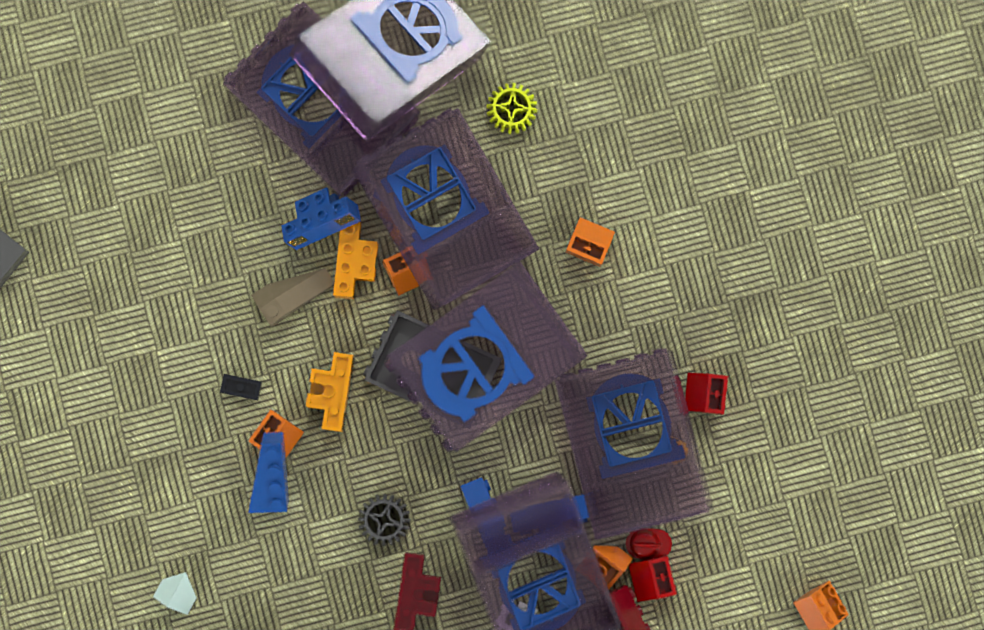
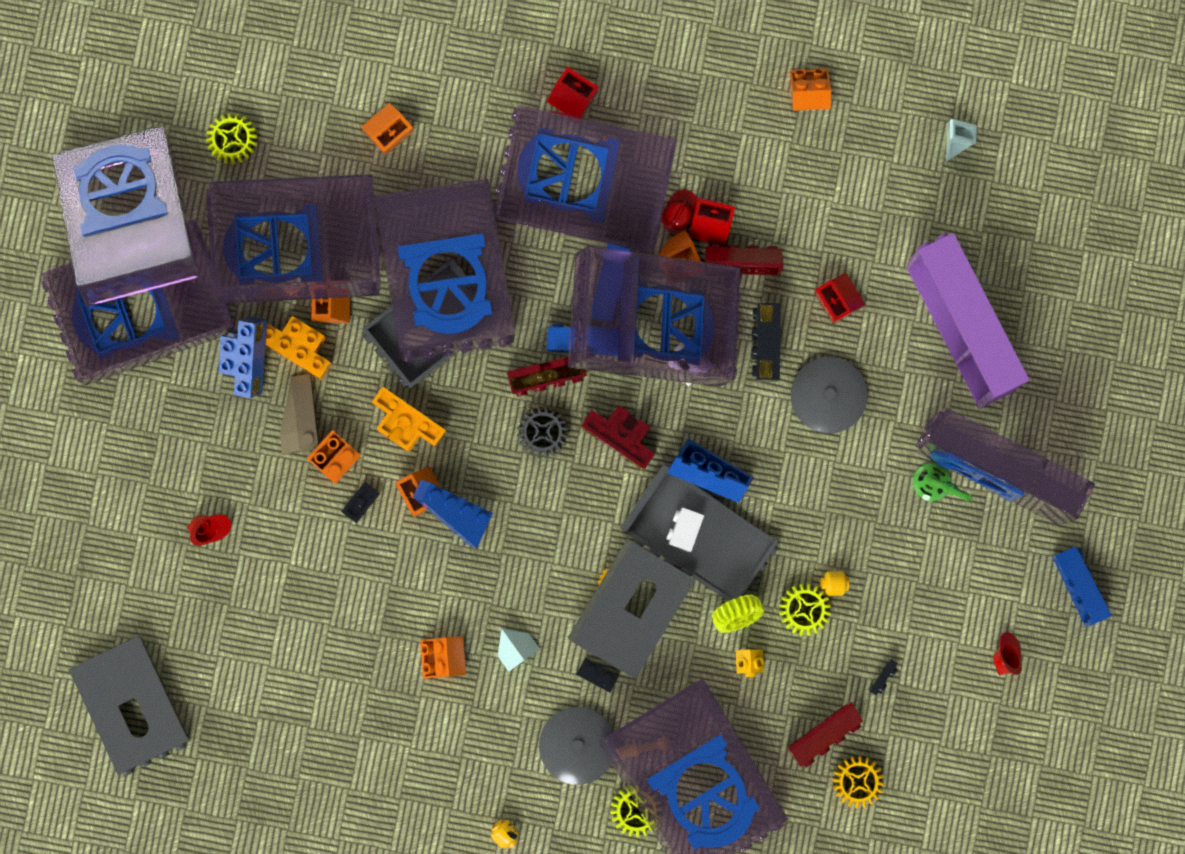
camera: 65 degrees left, 0 degrees up
none -> red piece [187,514,232,546]
none -> orange slope [306,430,361,484]
none -> orange slope [420,636,466,679]
none -> piece [507,354,587,397]

